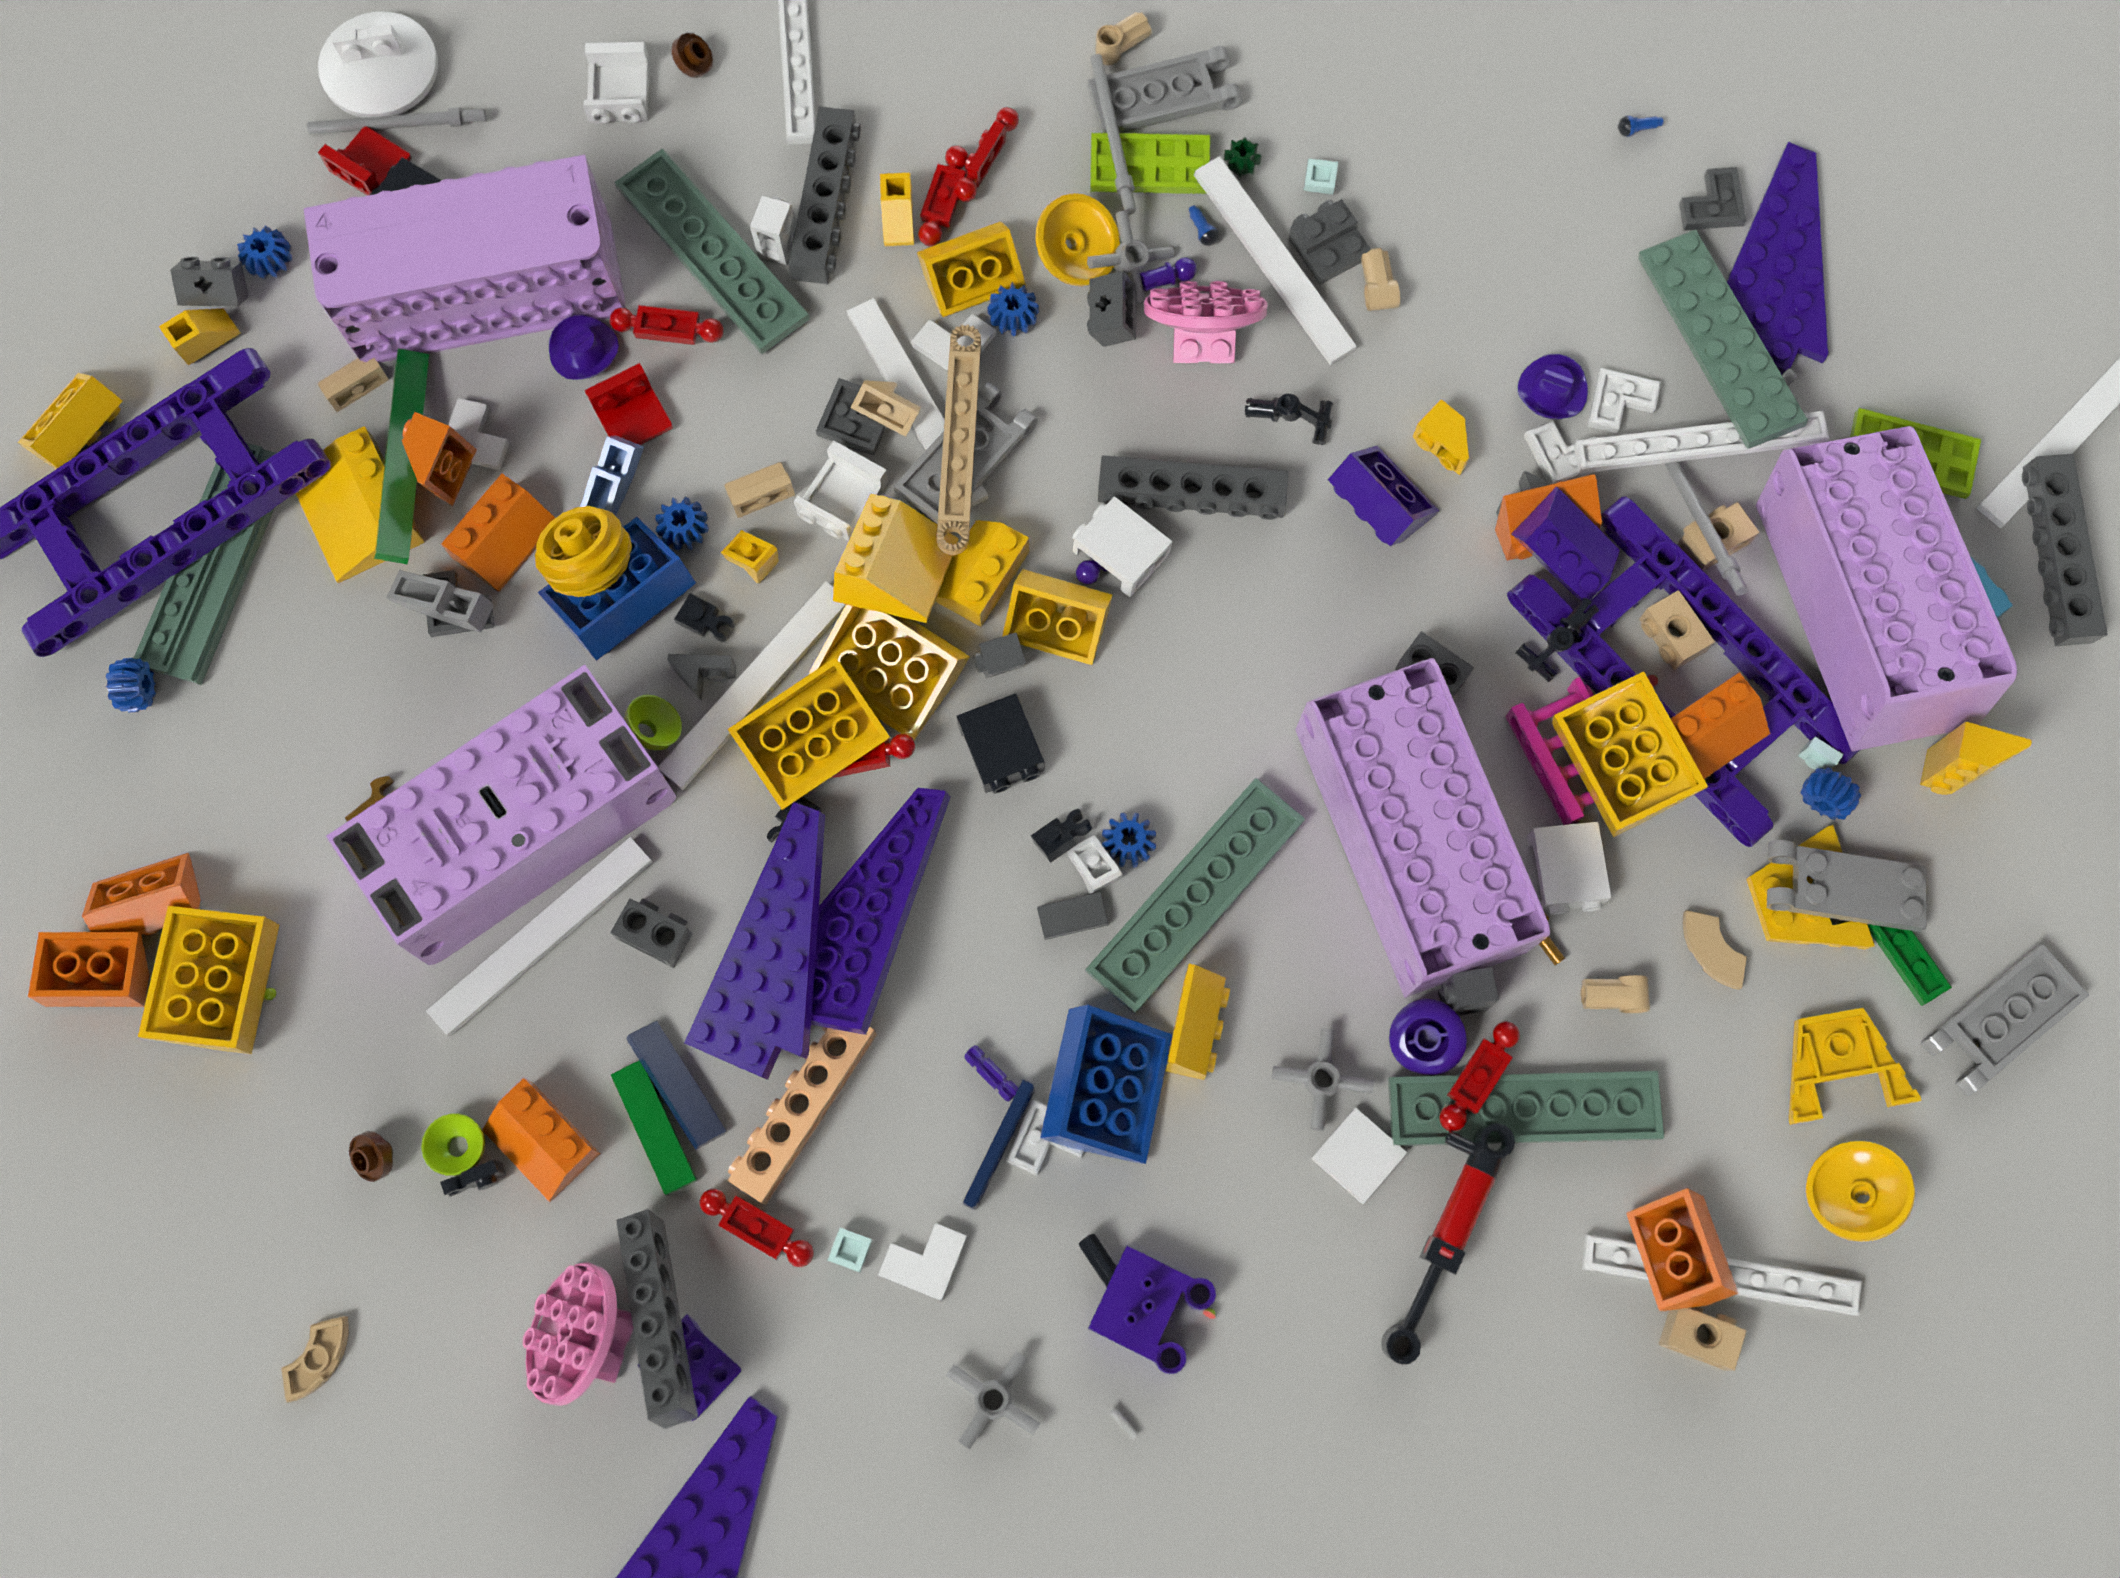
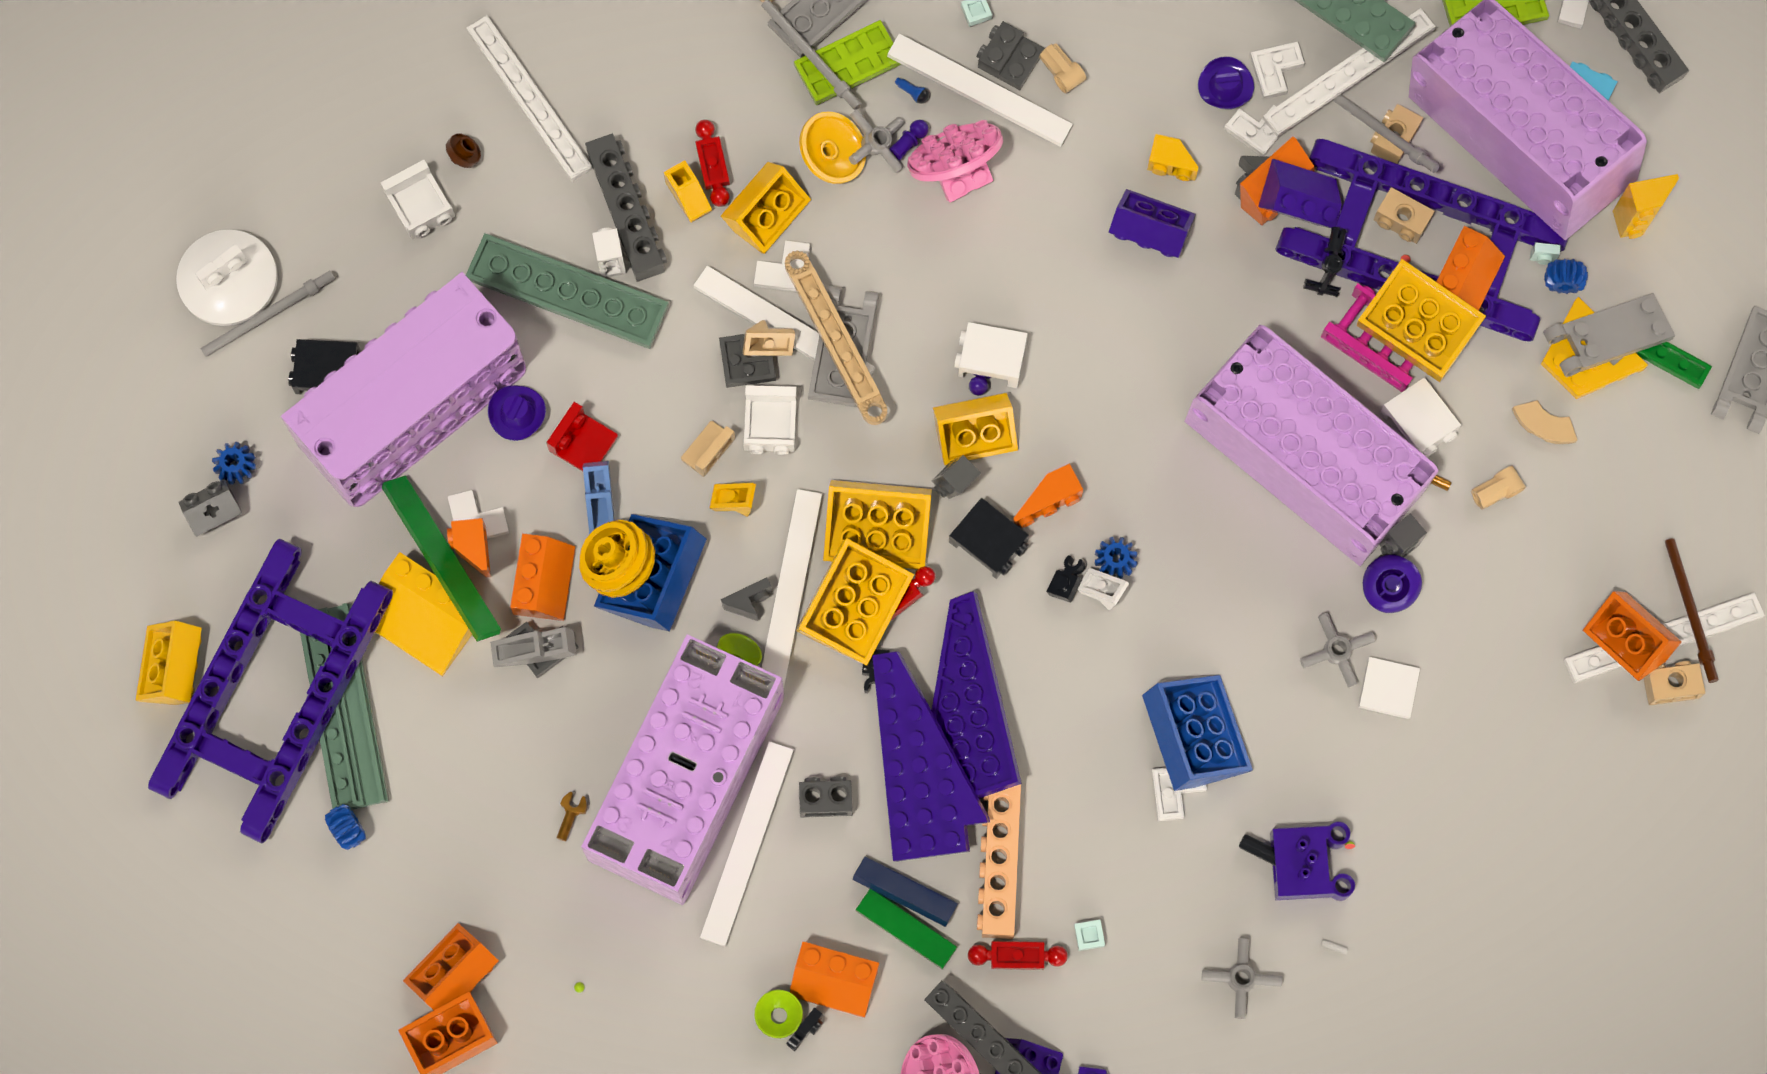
camera: 30 degrees left, 0 degrees up
yellow slope [138,906,280,1054] -> none
yellow slope [158,308,241,366] -> none
red bracket [318,126,412,196] -> none
tan panel [318,358,389,412] -> none
reddish brown plate [349,1131,393,1182] -> none
red plate [610,305,724,345] -> none
blue gear [655,496,709,551] -> none
black plate [674,593,735,642] -> none
yellow slope [833,493,959,623] -> none
white tile [878,1223,967,1301] -> none
yellow slope [935,520,1030,627] -> none
red plate [954,107,1019,202] -> none
dark blue tile [962,1080,1035,1210] -> none
dark purple axle [964,1045,1018,1102] -> none
blue gear [987,282,1039,337] -> none
dark grey tile [1037,892,1108,940] -> none
sand green plate [1085,778,1305,1014] -> none
dark grey brick [1087,271,1136,347] -> none
dark grey brick [1098,455,1288,520] -> none
yellow slope [1165,963,1230,1080] -> none
dark green gear [1224,137,1262,178] -> none
black pin [1245,393,1333,445] -> none
black piece [1381,1124,1515,1365] -> none
sand green plate [1388,1071,1664,1146] -> none
dark grey brick [1395,631,1474,698] -> none
red plate [1439,1021,1520,1132] -> none
yellow wing [1788,1008,1922,1125] -> none
yellow dish [1806,1141,1915,1242] -> none
none -> orange slope [1013,463,1083,528]
none -> reddish brown bar [1665,538,1719,683]

